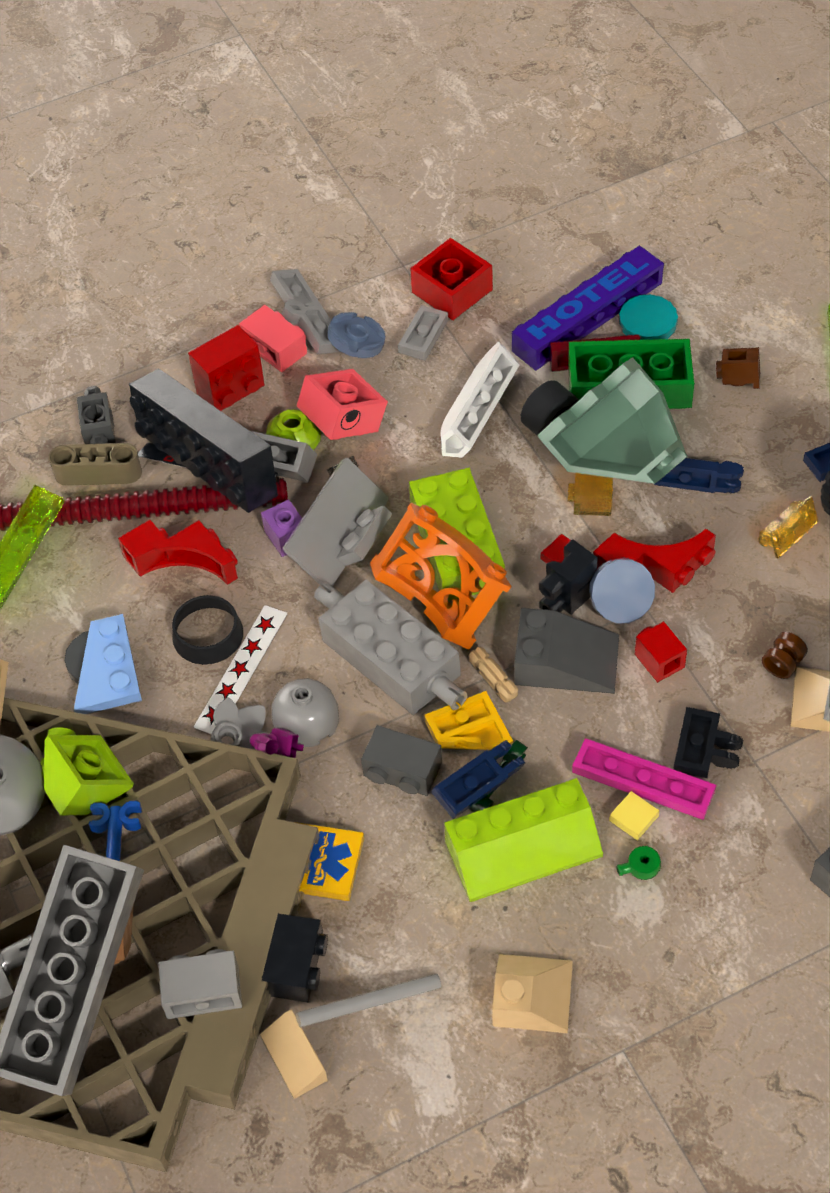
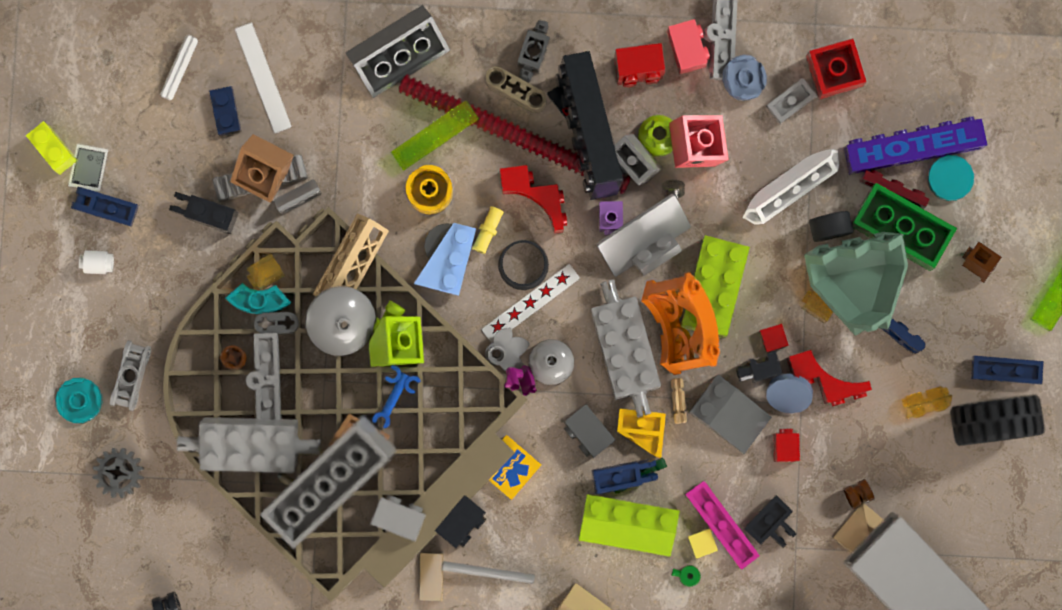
camera: 25 degrees right, 30 degrees up
none -> yellow brick [406,165,453,214]
none -> light yellow pin [472,206,504,254]

